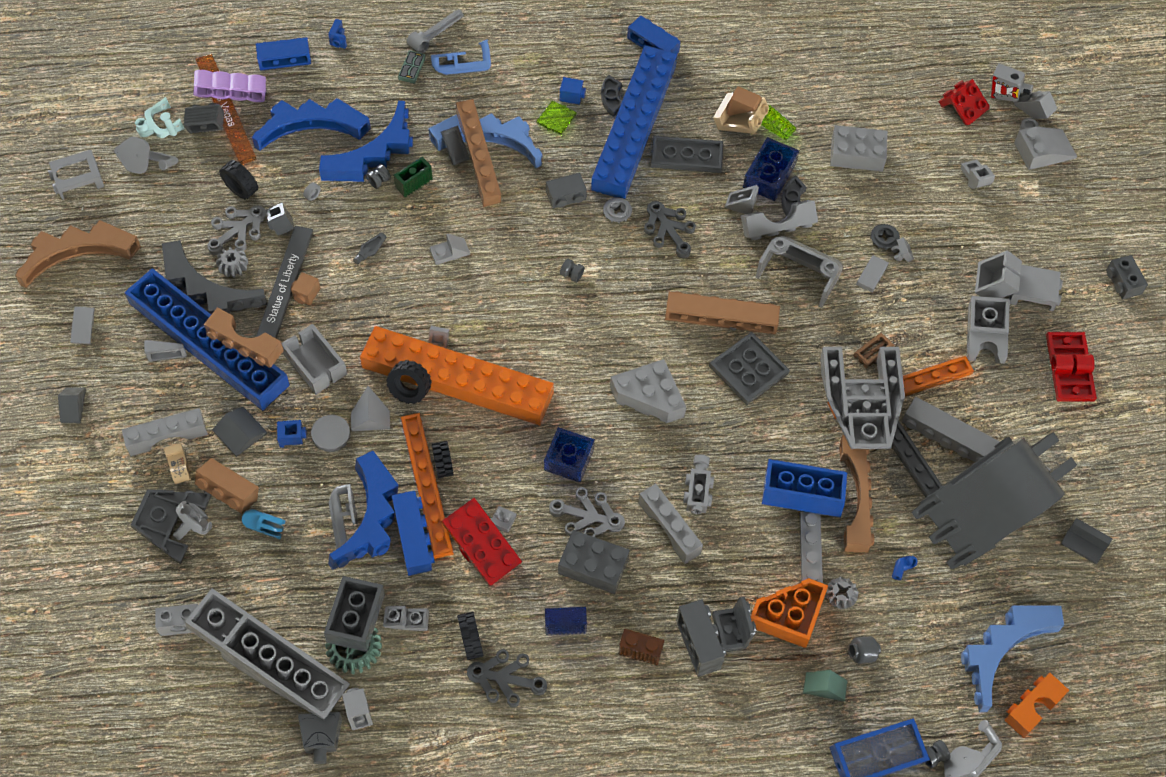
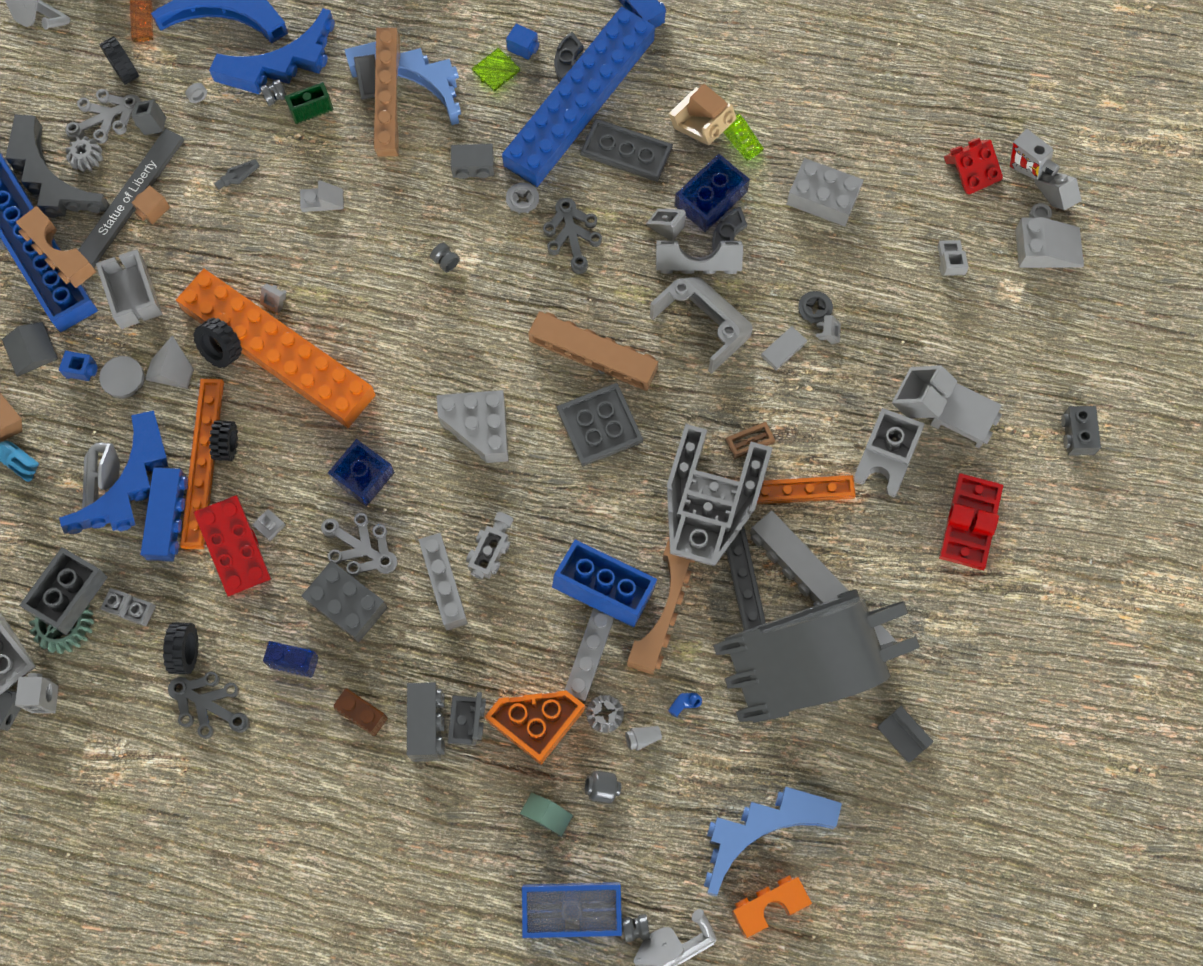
camera: 20 degrees right, 10 degrees up
none -> light grey cone [625,726,662,751]

